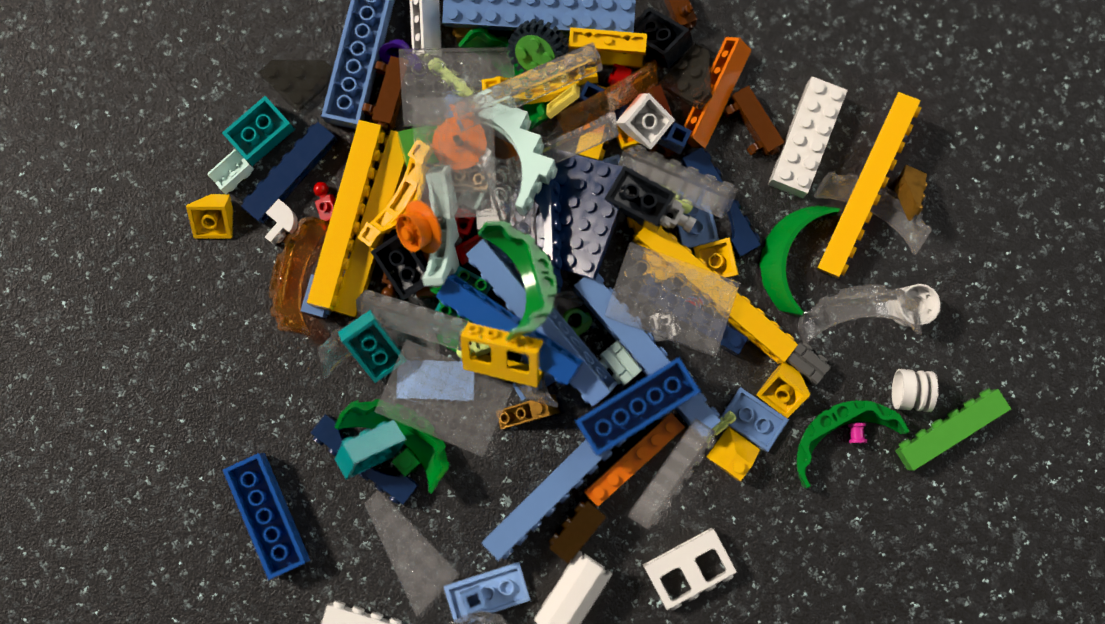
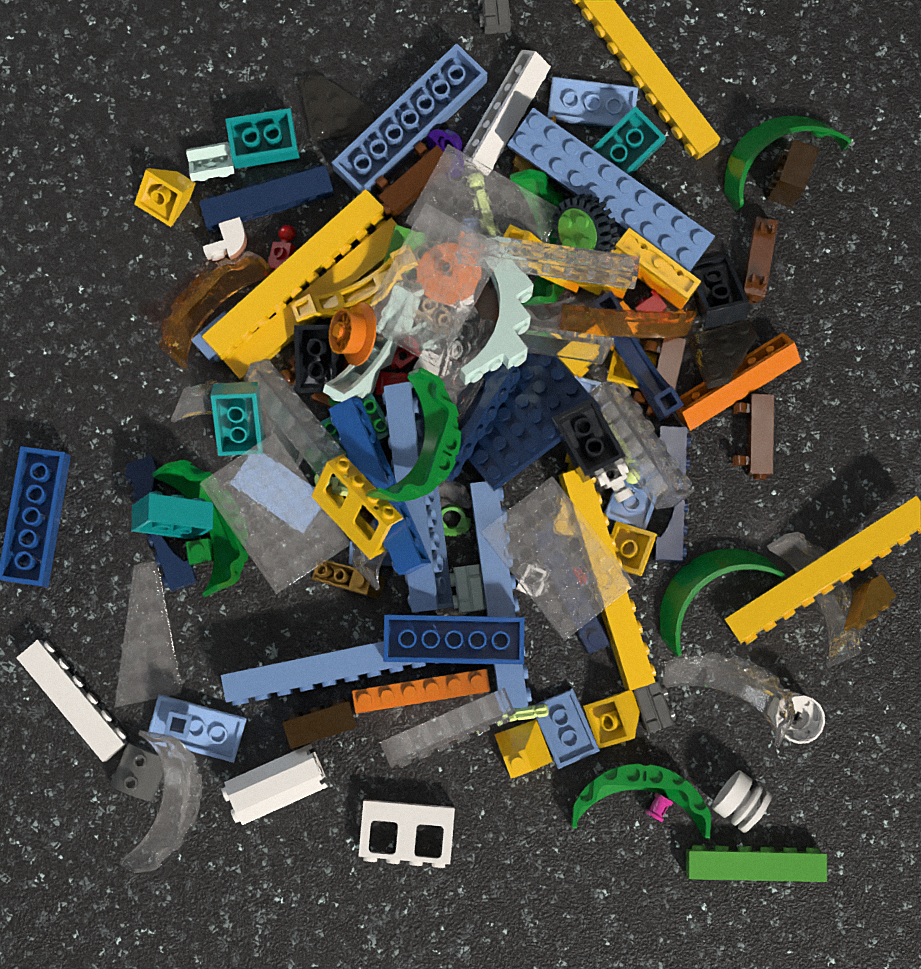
camera: 30 degrees right, 0 degrees up
light yellow tile [546,83,580,119] -> none
white slope [616,93,675,149] -> none
white brick [768,76,847,198] -> none

